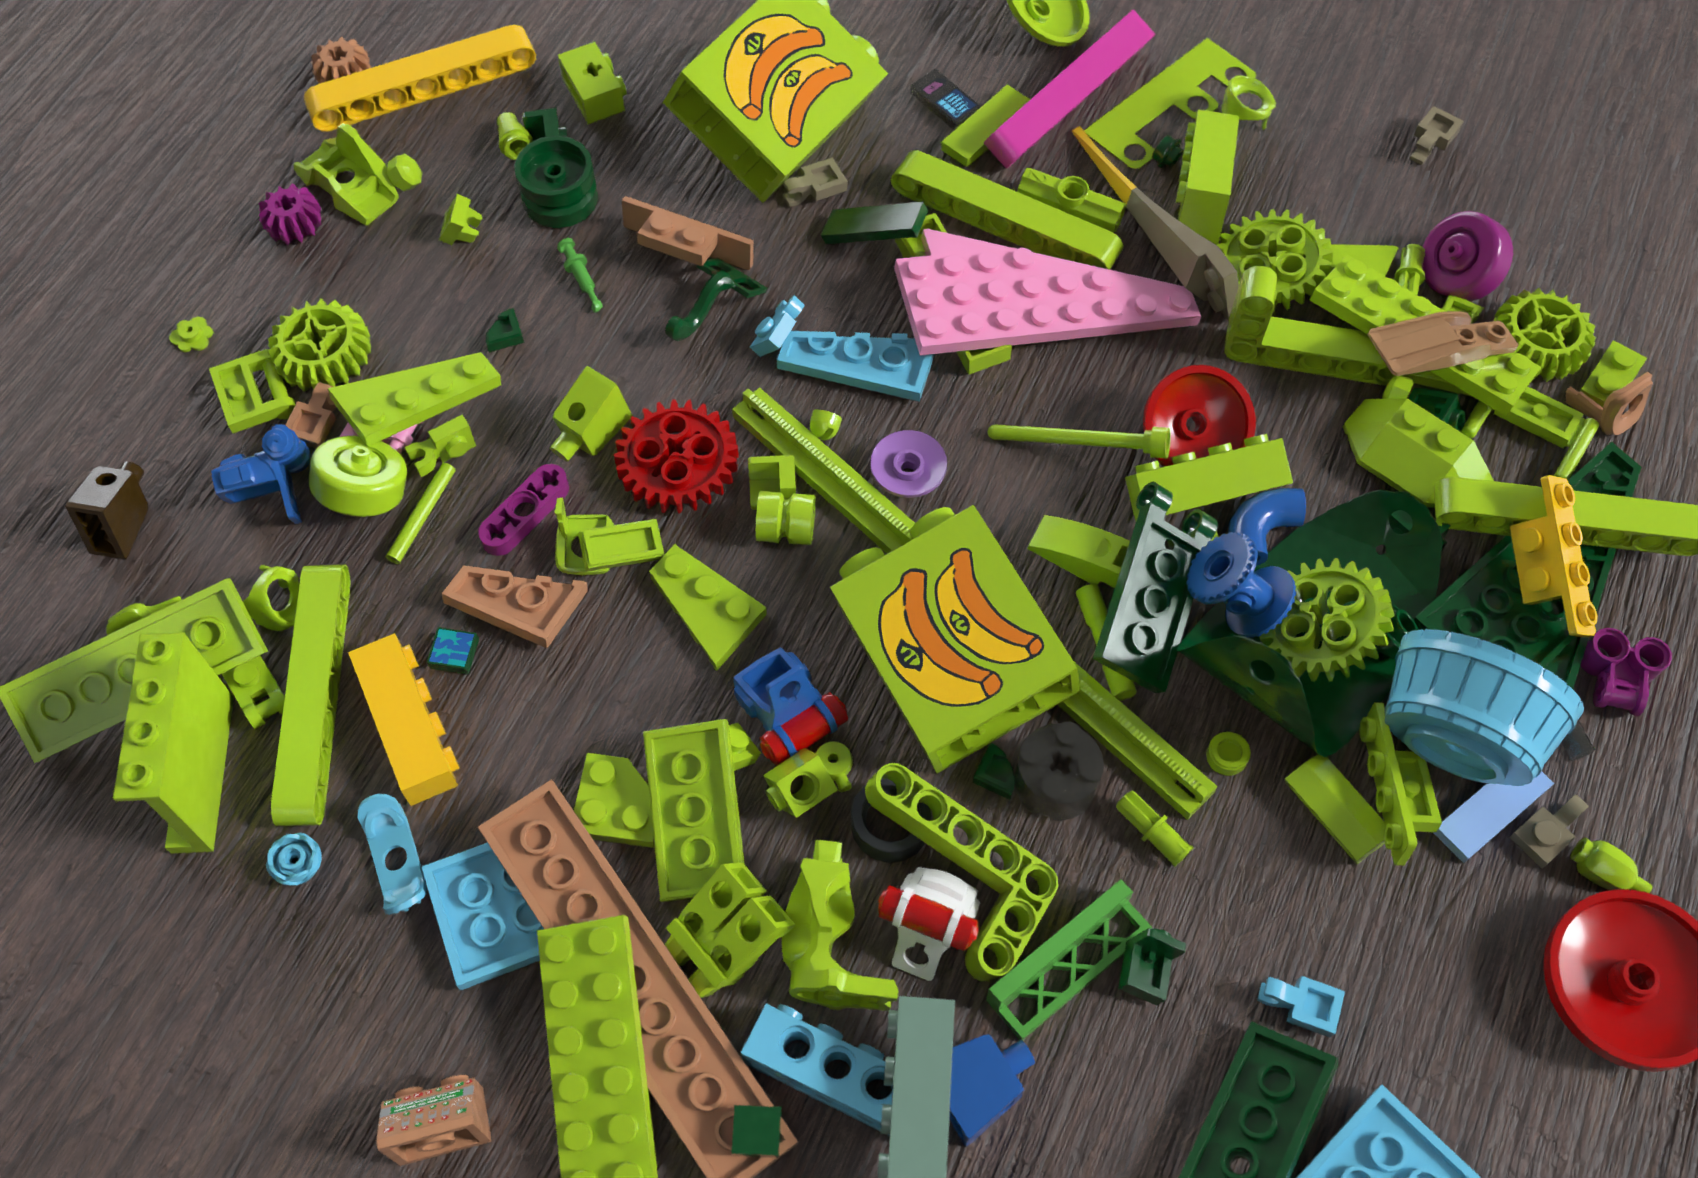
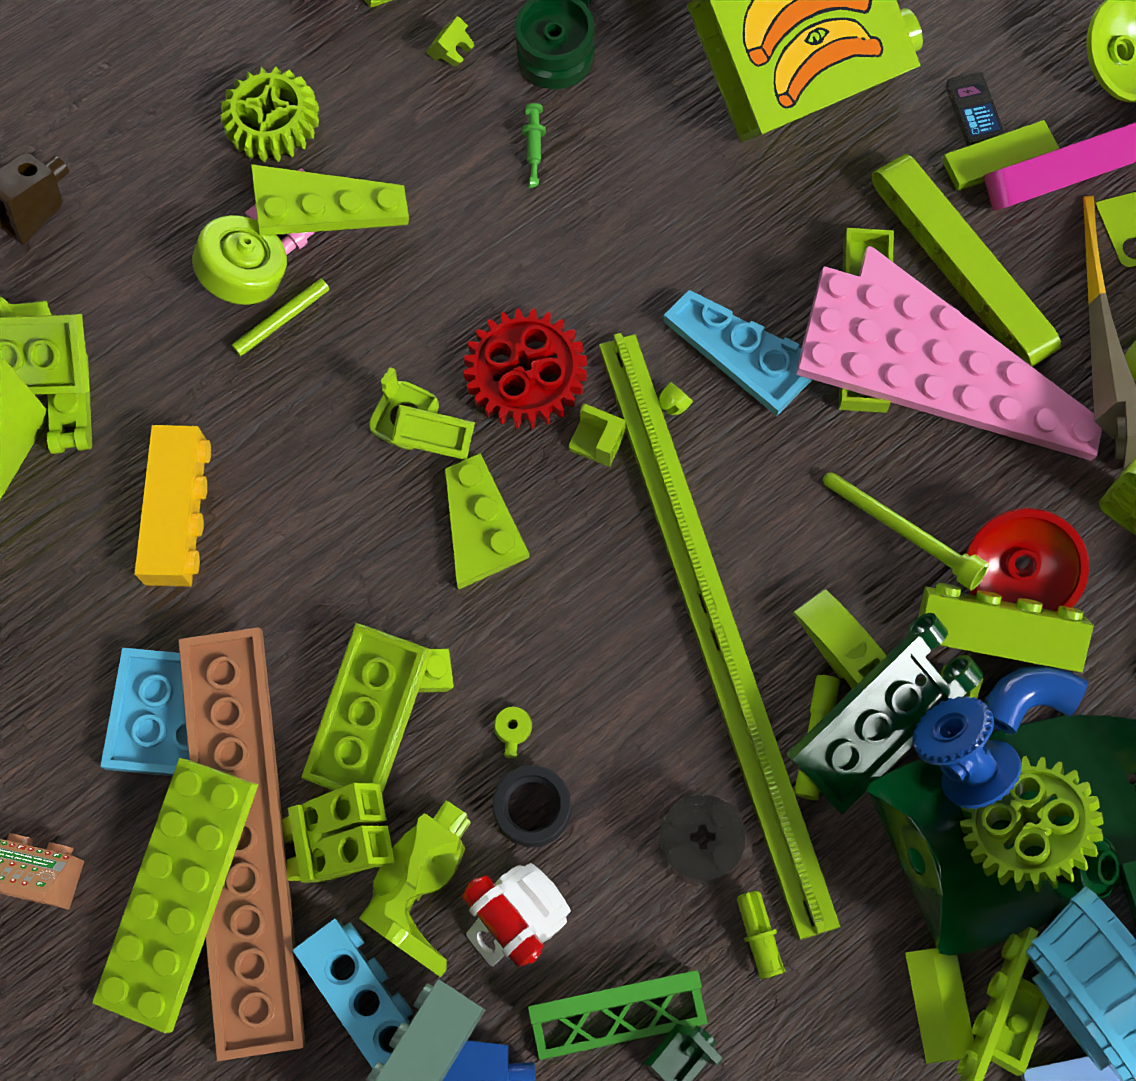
camera: 30 degrees right, 10 degrees up
lime plant [169,317,213,352] -> none
lime plate [209,349,296,433] -> none
blue piece [211,424,311,524] -> none
lime piece [243,565,300,631] -> none
medium azure plate [266,832,322,886] -> none
lime beam [271,564,350,827] -> none
nougat plate [285,382,336,449] -> none
medium azure piece [357,794,427,915] -> none
lime plate [404,415,476,477] -> none
tile [427,627,479,675] -> none
nougat wing [442,565,588,648] -> none
magenta beam [478,464,569,556] -> none
dark green tile [486,308,524,353] -> none
lime torso [550,365,633,462] -> none
lime plate [574,753,655,848] -> none
nougat bracket [622,196,754,270] -> none
dark green piece [665,258,768,341] -> none
dark green tile [731,1105,781,1158] -> none
blue piece [733,647,848,766] -> none
medium azure plate [750,295,804,357] -> none
lime wheel [755,491,815,545] -> none
lime brick [763,748,838,818] -> none
dark tan plate [783,157,848,207] -> none
dark green tile [821,202,928,244] -> none
lime brick [830,505,1080,774] -> none
lime beam [865,763,1058,981] -> none
medium lavender dish [871,430,947,498] -> none
dark green tile [972,742,1015,800] -> none
lime piece [1017,168,1127,233] -> none
lime tile [1206,732,1251,776] -> none

